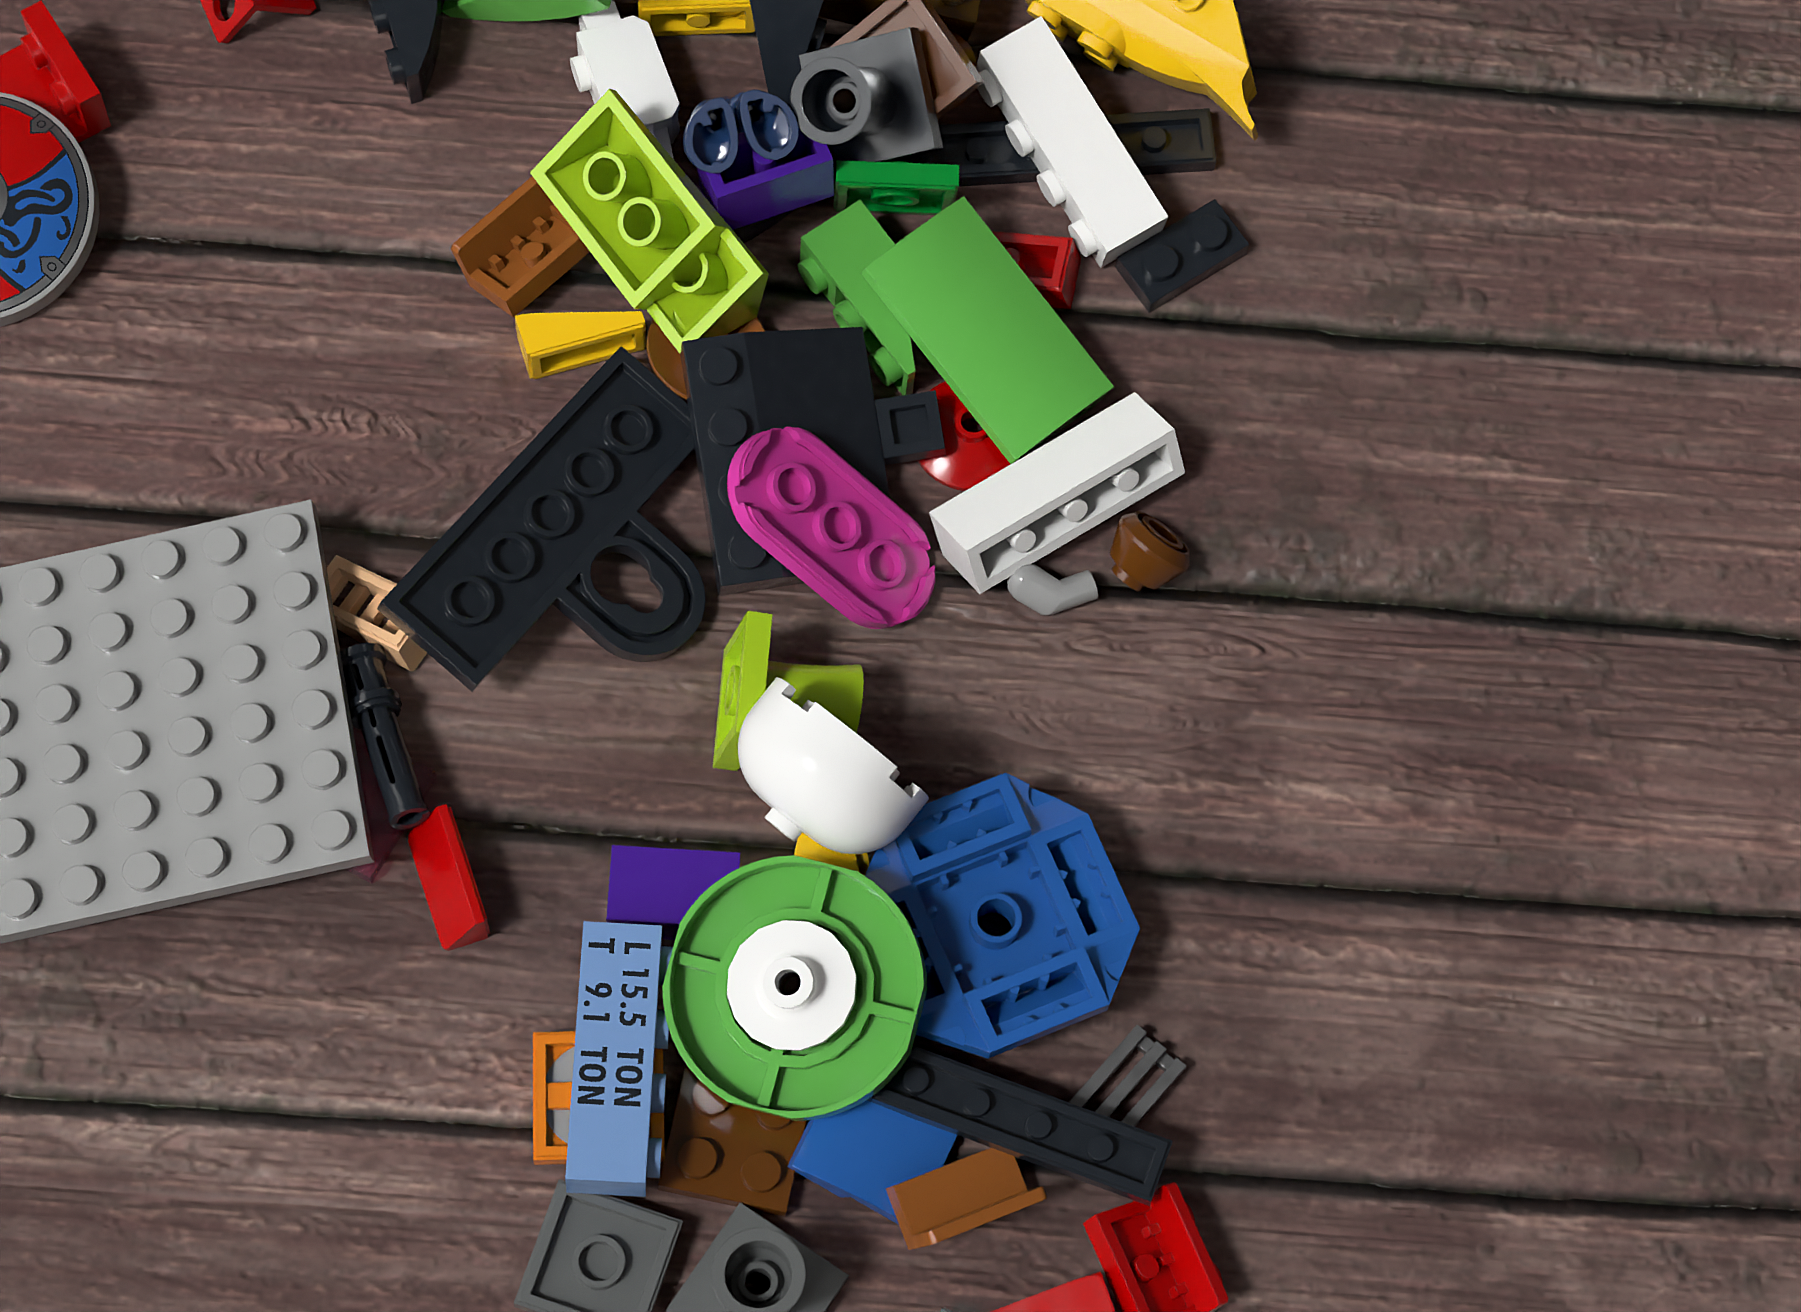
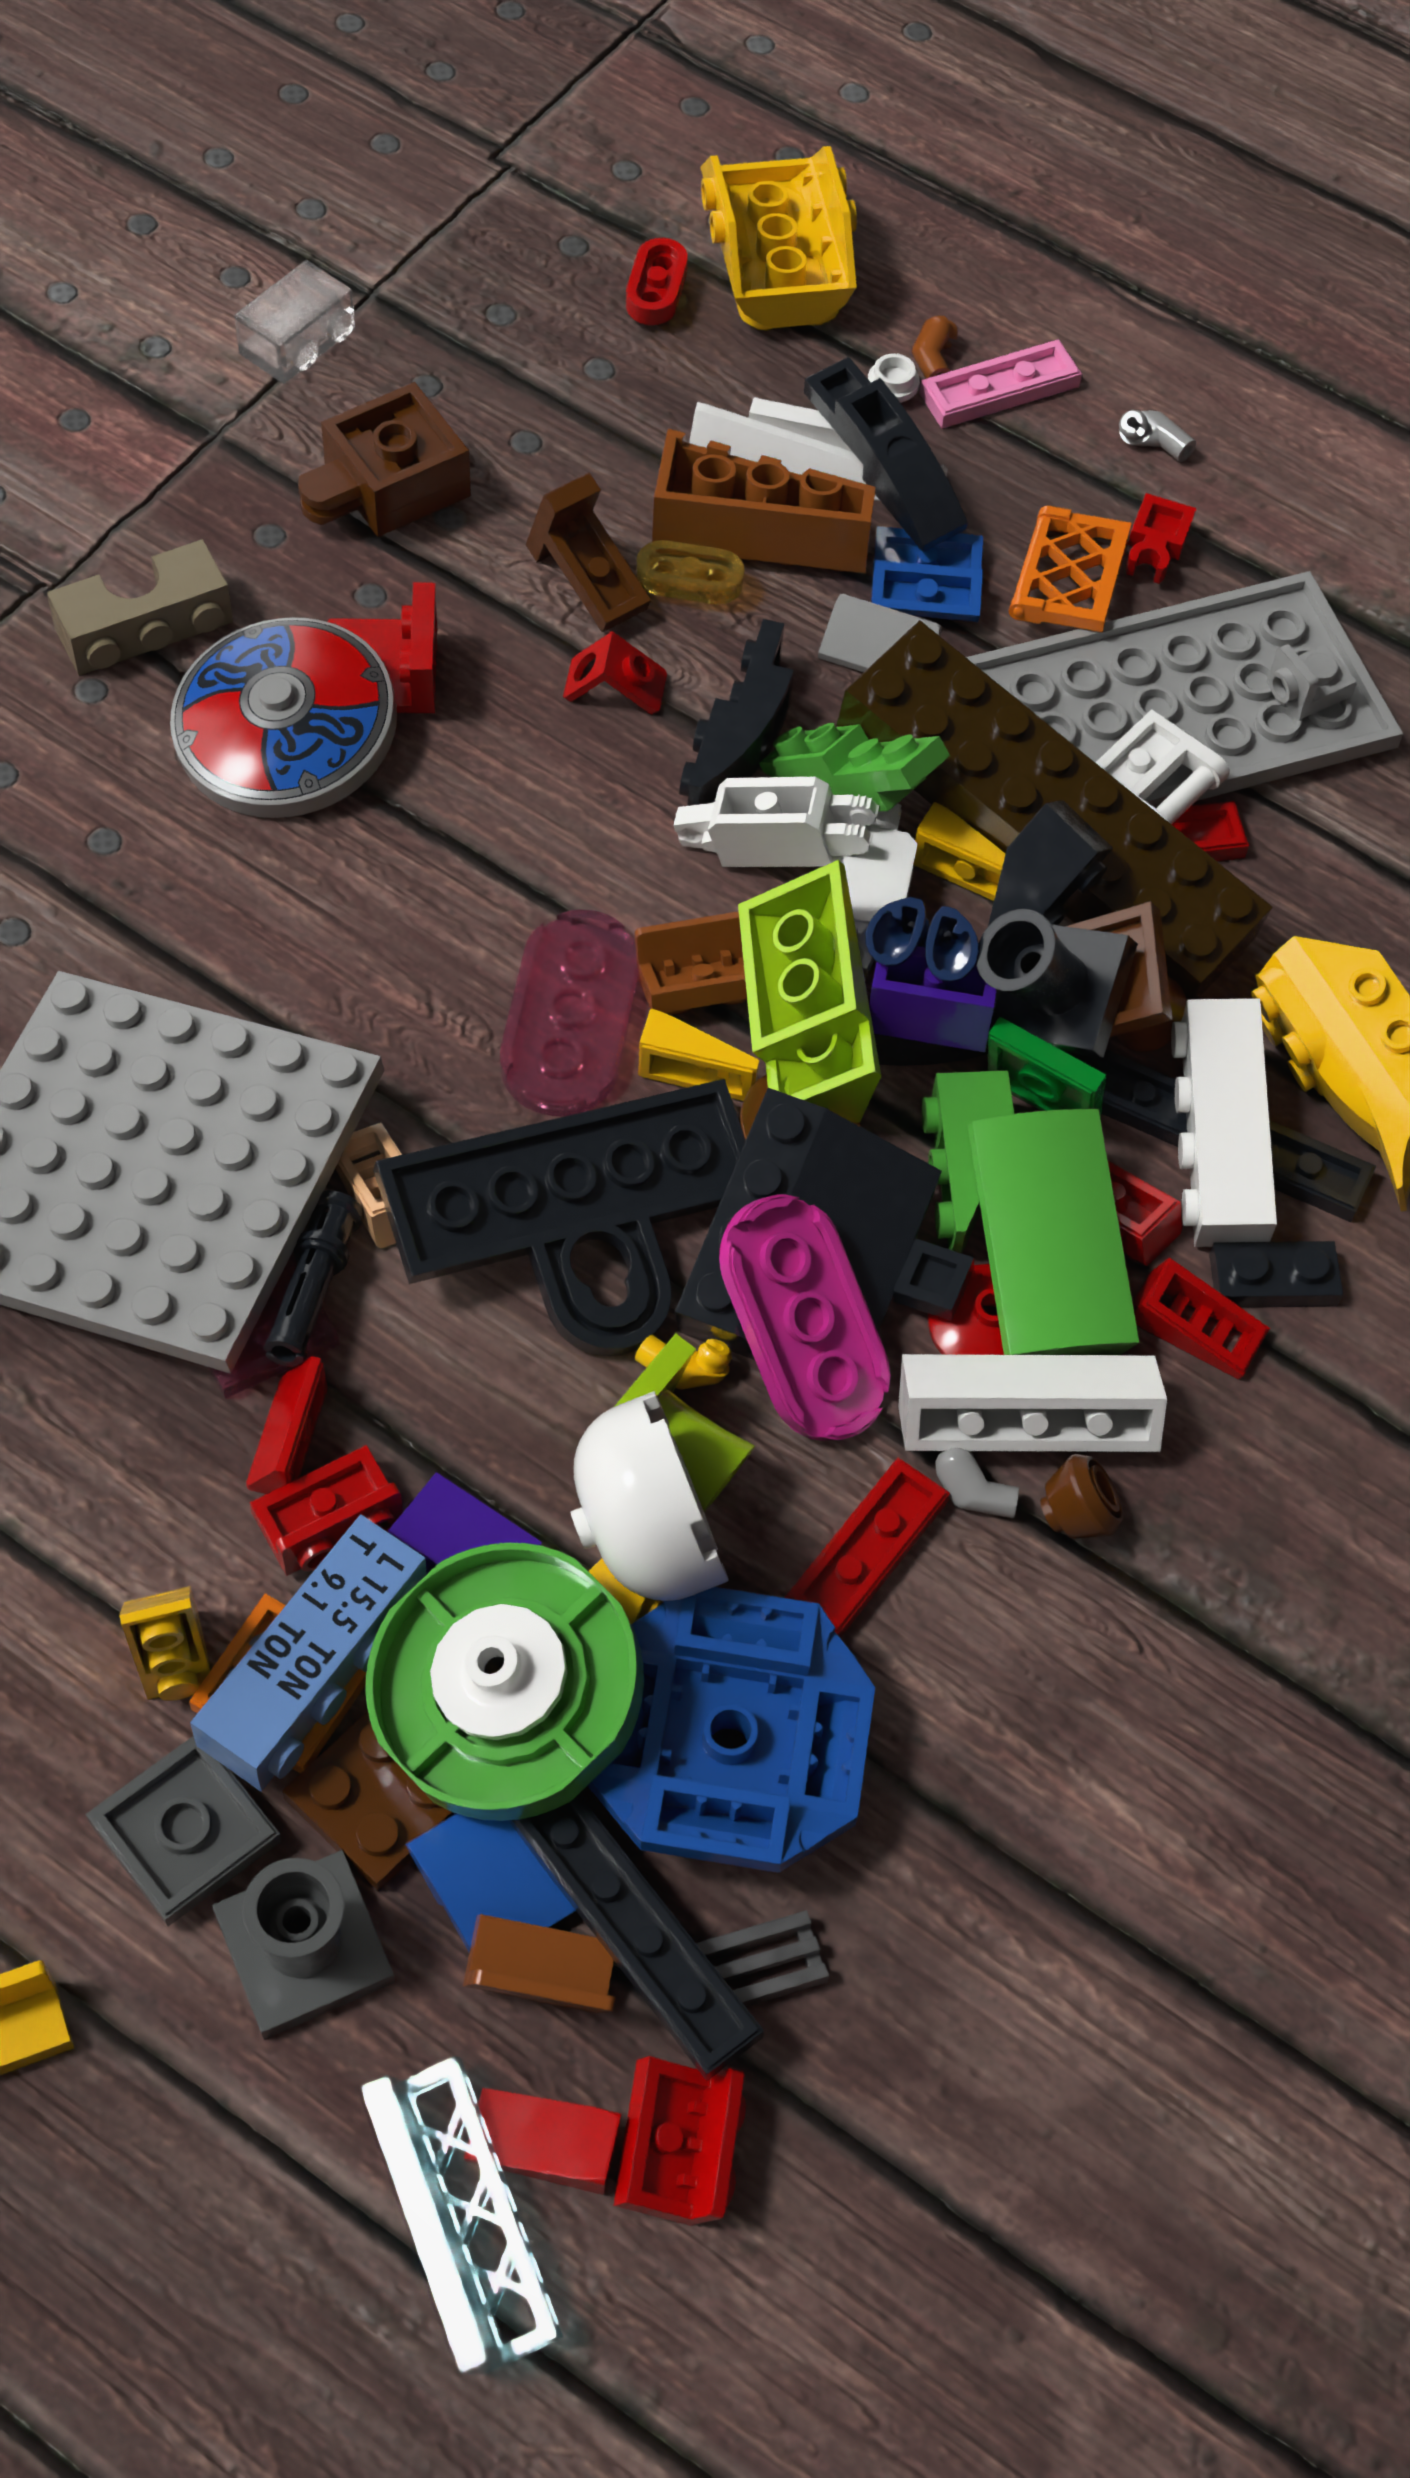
camera: 35 degrees right, 10 degrees down
none -> yellow slope [119,1586,211,1701]
none -> red bracket [249,1445,403,1576]
none -> clear pink tile [500,910,639,1116]
none -> yellow arm [635,1335,732,1390]
none -> white hinge [674,777,879,867]
none -> red tile [784,1457,950,1638]
none -> red slope [1132,1257,1270,1379]

